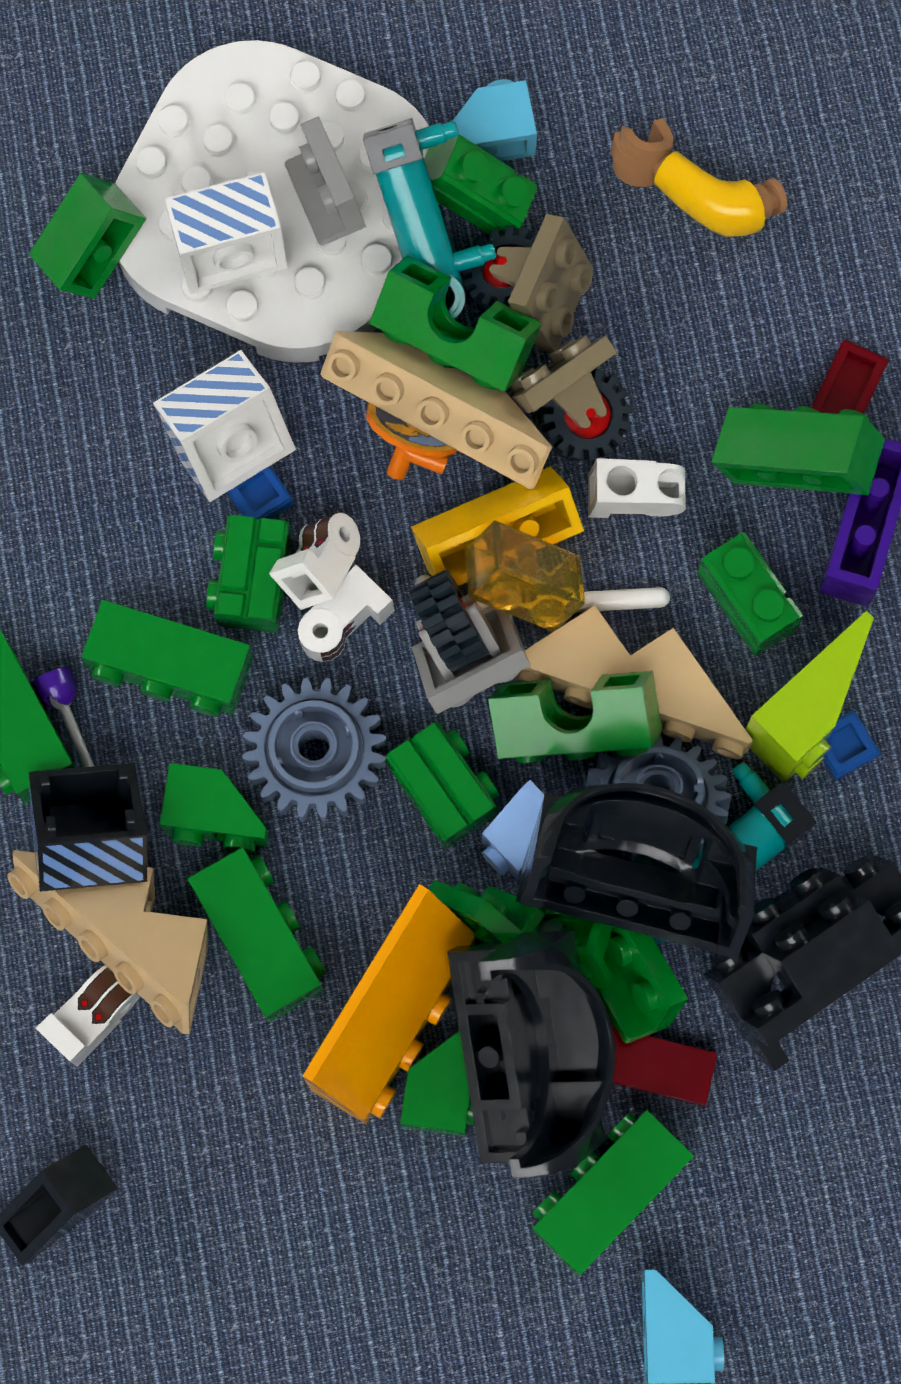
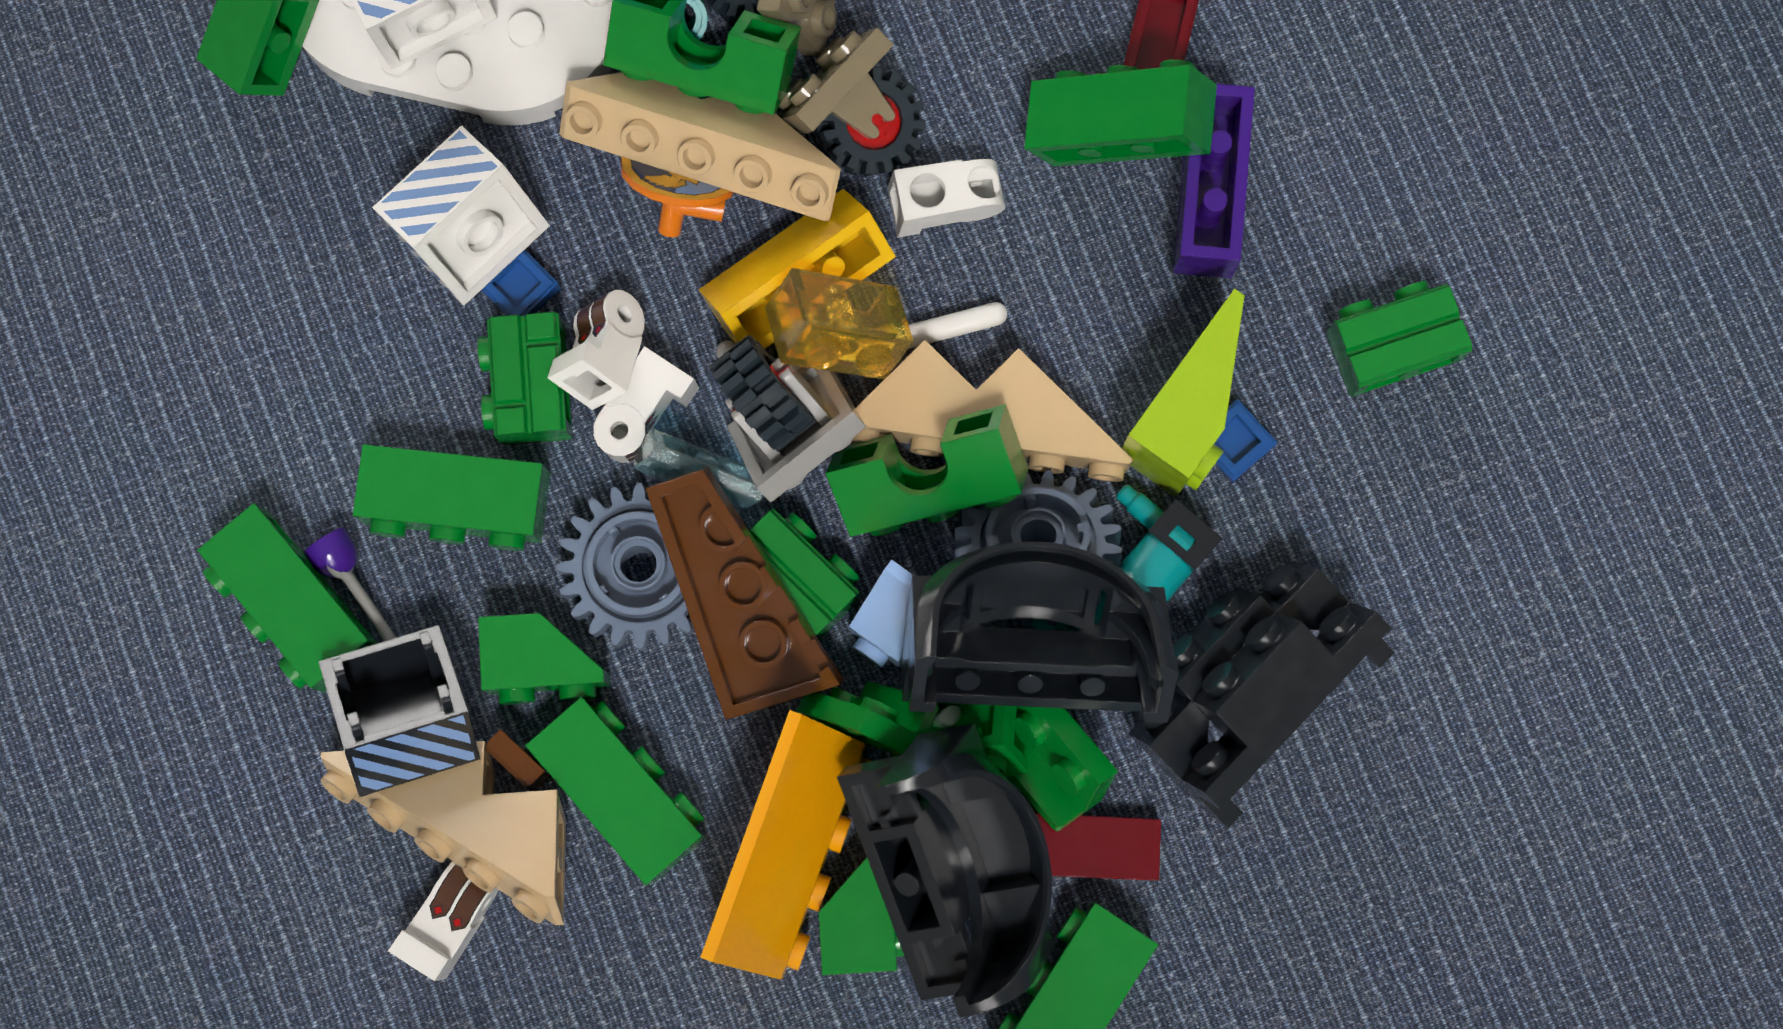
camera: 10 degrees left, 5 degrees up
green brick [697,532,803,657] -> none
none -> reddish brown tile [485,729,551,791]
none -> clear light blue slope [634,428,763,510]
none -> reddish brown wing [646,467,844,720]

